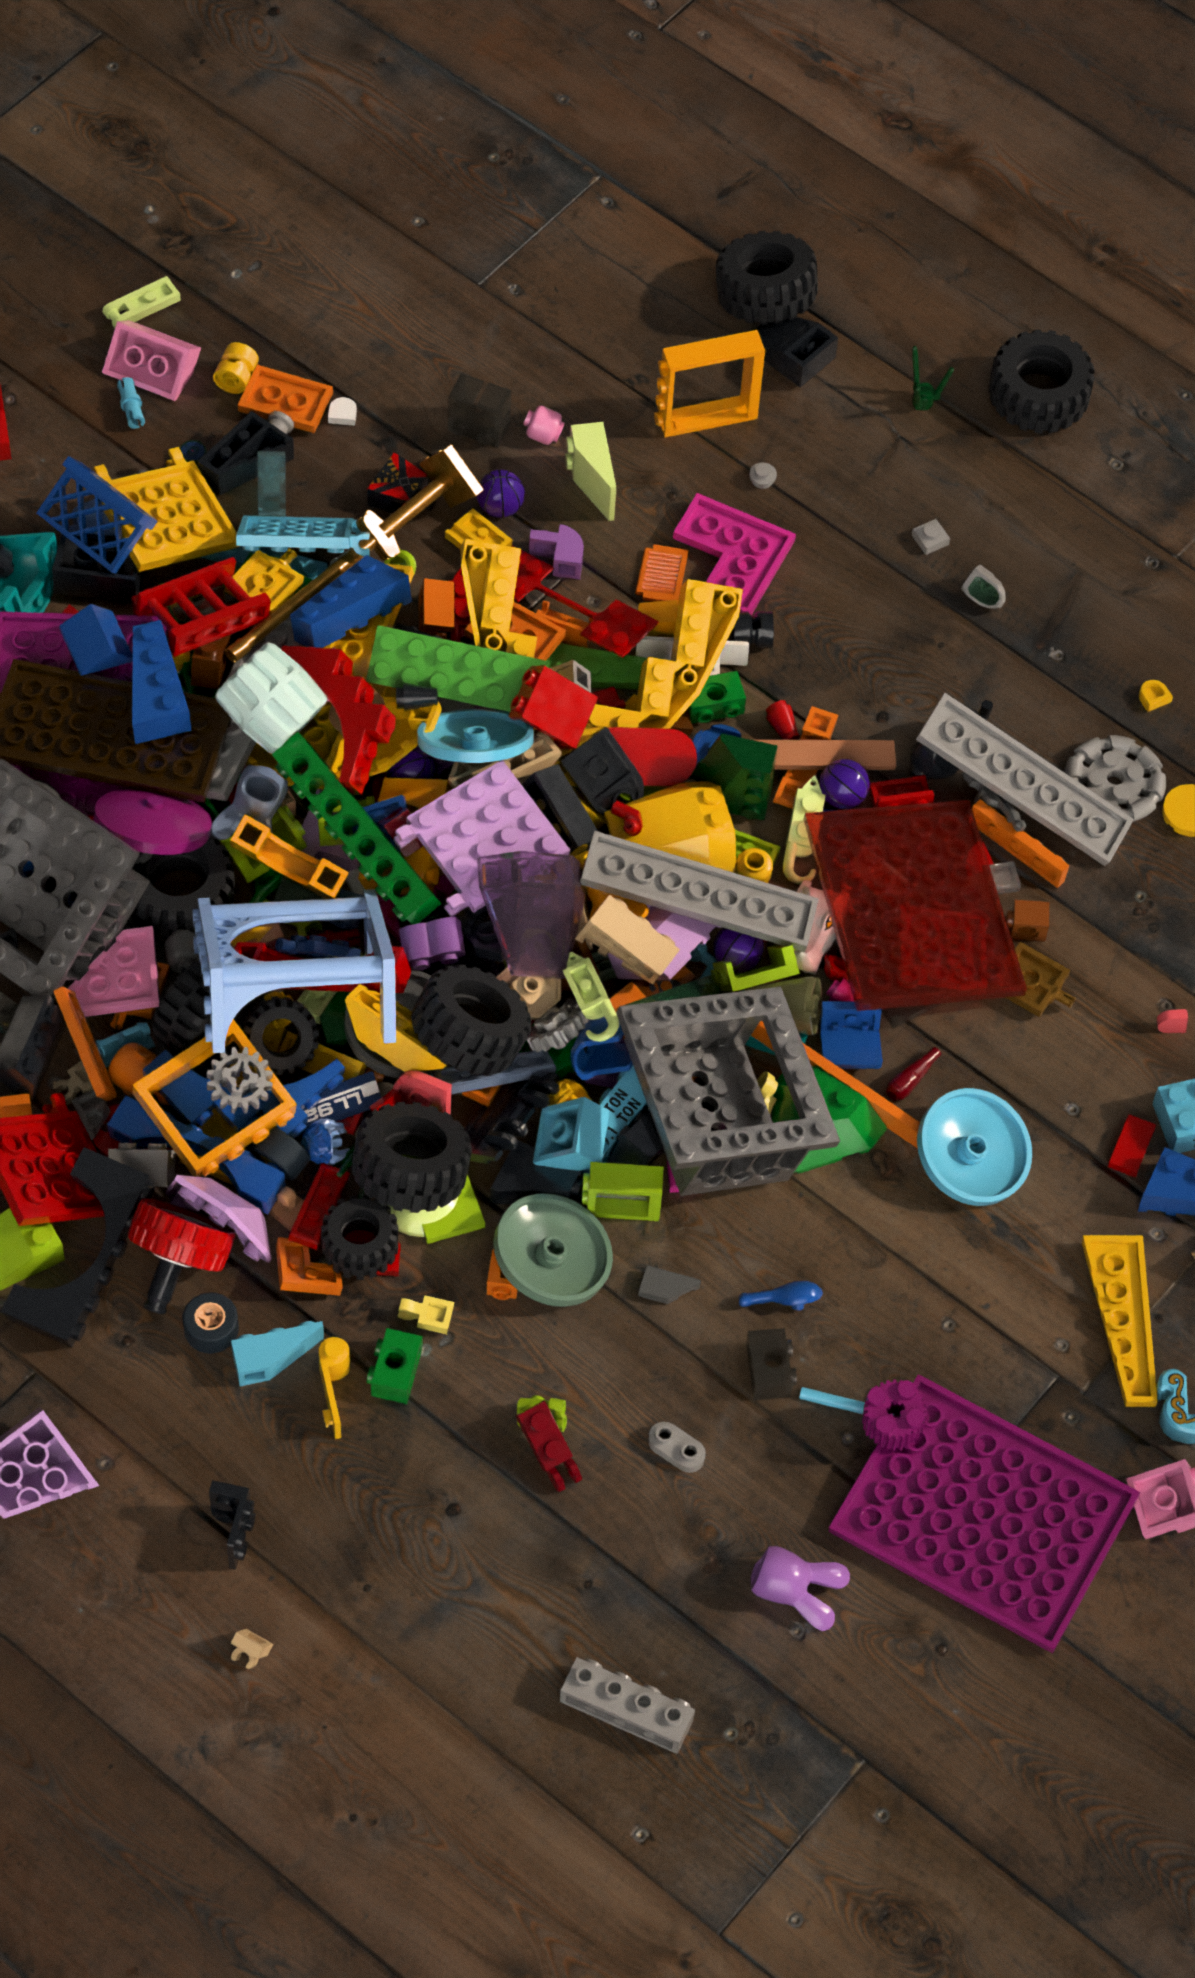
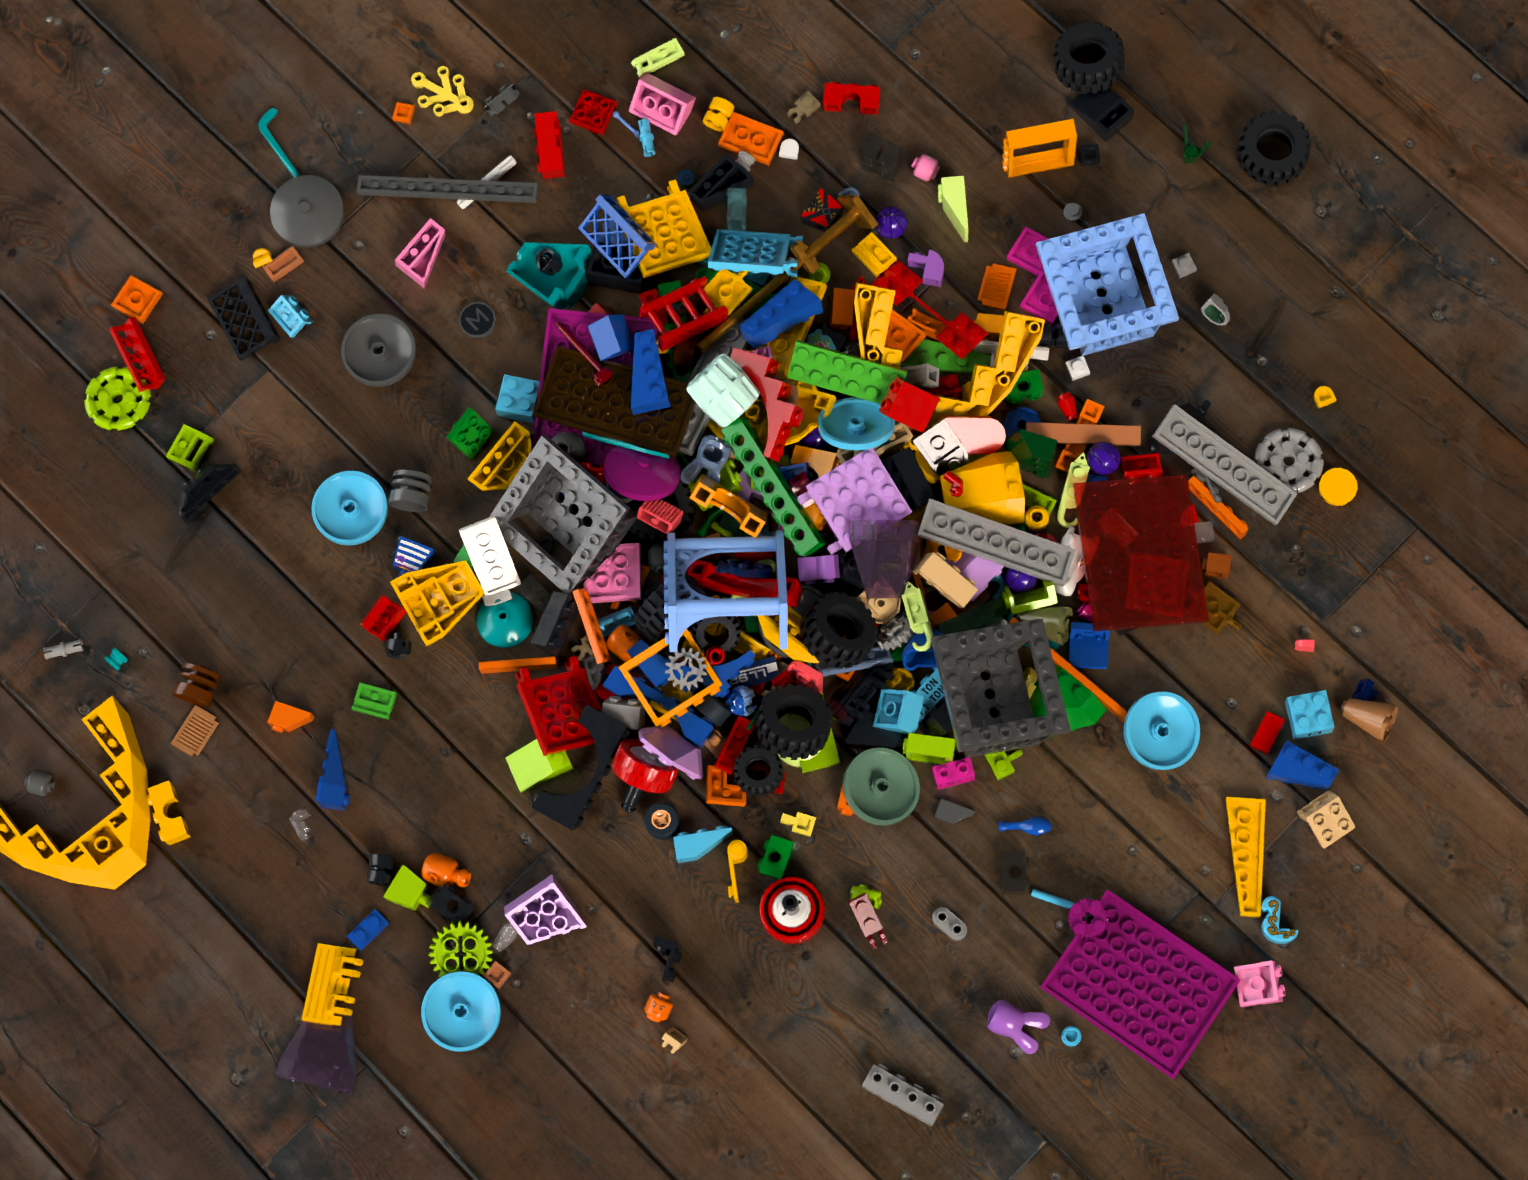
camera: 20 degrees right, 15 degrees up
black cone [396,683,438,712] -> none
dark red piece [886,1047,941,1101] -> none
none -> dark red piece [555,322,612,386]
none -> red tile [569,89,617,135]
none -> teal piece [583,432,670,458]
none -> medium blue hinge [612,111,640,138]
none -> coral brick [636,499,684,534]
none -> orange head [644,992,673,1023]
none -> red plate [705,646,725,665]
none -> red wheel [759,877,825,944]
none -> dark brown arm [764,507,778,532]
none -> dark tan plate [787,91,821,124]
none -> red arch [823,82,881,115]
none -> dark pink brick [932,757,975,790]
none -> lime hinge [984,750,1023,781]
none -> light blue plate [1035,213,1179,356]
none -> medium azure plate [1061,1026,1081,1047]
none -> white plate [1065,356,1090,381]
none -> black plate [1079,144,1100,166]

